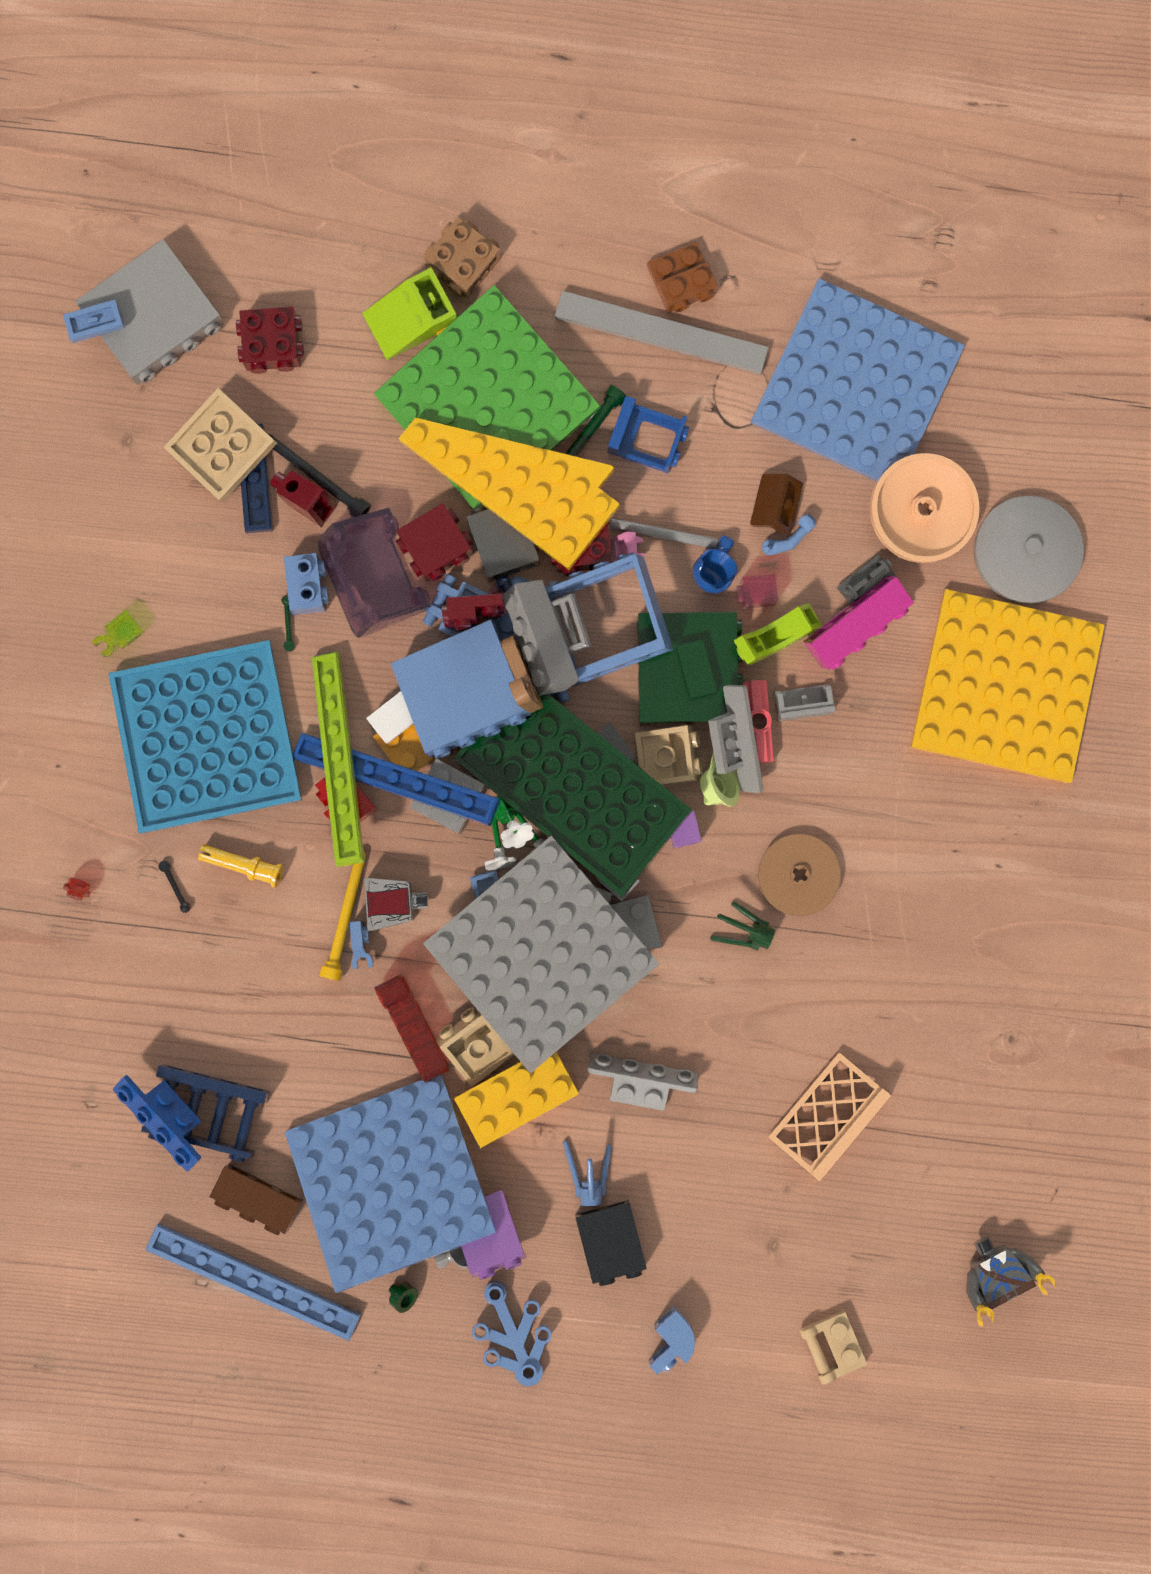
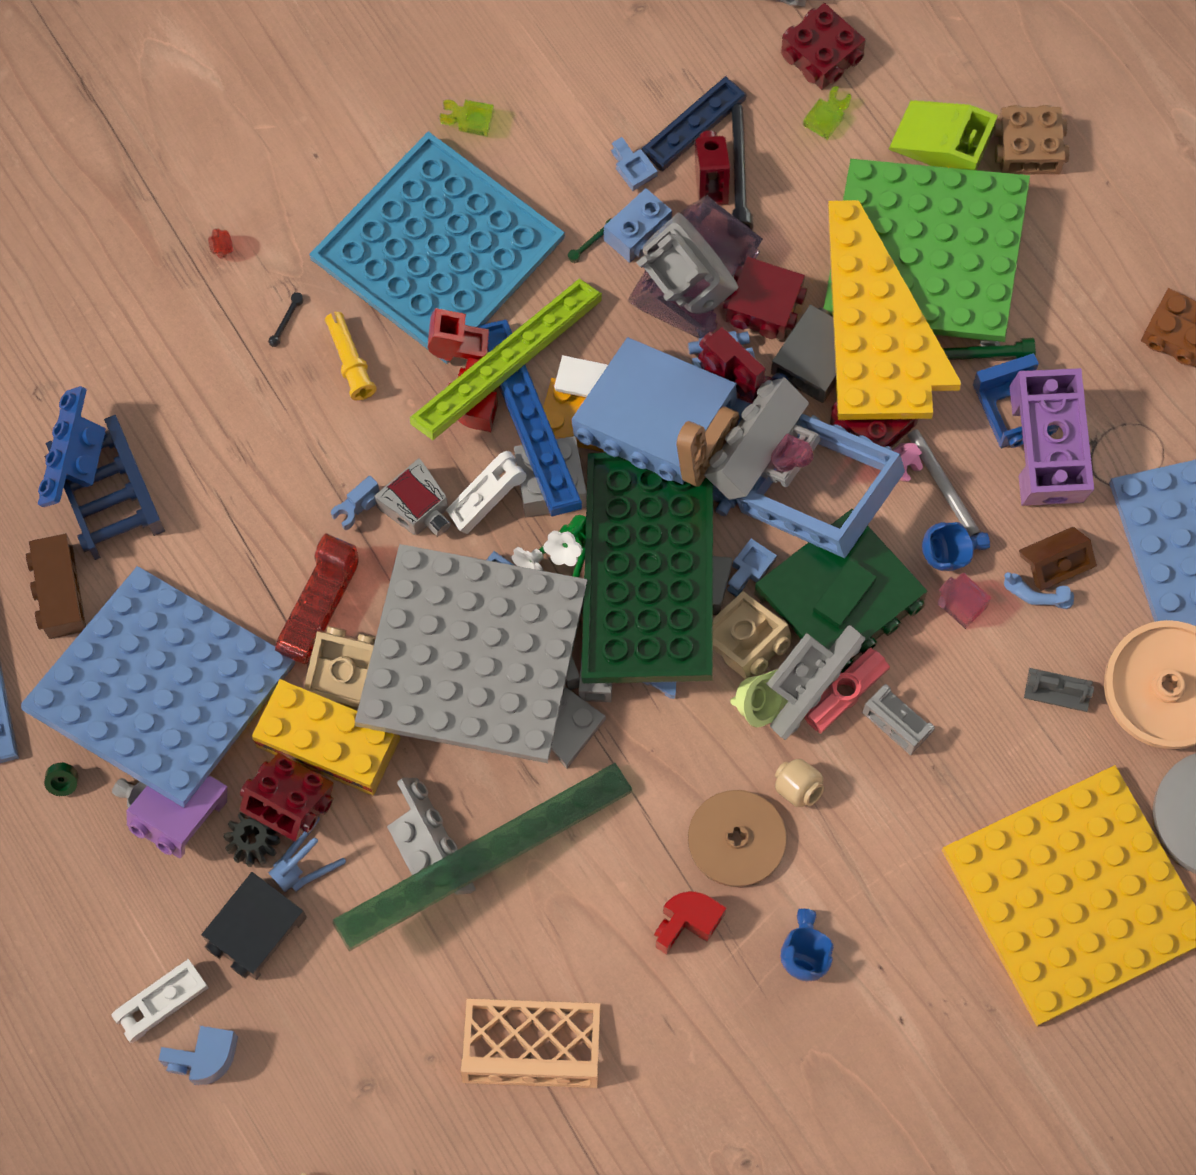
camera: 55 degrees right, 15 degrees down
tan plate [164,388,277,503] -> none
yellow piece [319,852,366,981] -> none
medium blue plant [472,1280,552,1386] -> none
light grey tile [555,291,768,375] -> none
medium lavender panel [671,810,701,849] -> none
dark green plant [710,902,775,951] -> none
lime arch [734,603,822,666] -> none
dark pink brick [803,576,914,670] -> none
none -> white plate [111,959,208,1043]
none -> pearl dark grey gear [224,813,281,867]
none -> dark red brick [239,752,334,842]
none -> clear green plate [332,763,632,952]
none -> red brick [428,308,489,361]
none -> white plate [446,451,527,534]
none -> medium blue plate [611,137,658,191]
none -> light grey piece [636,212,738,314]
none -> red brick [654,891,726,955]
none -> medium blue plate [727,538,777,597]
none -> clear pink tile [771,434,814,472]
none -> tan head [775,759,824,807]
none -> blue hair [780,908,834,982]
none -> clear neon green plate [803,86,851,140]
none -> medium lavender plate [1010,368,1094,506]

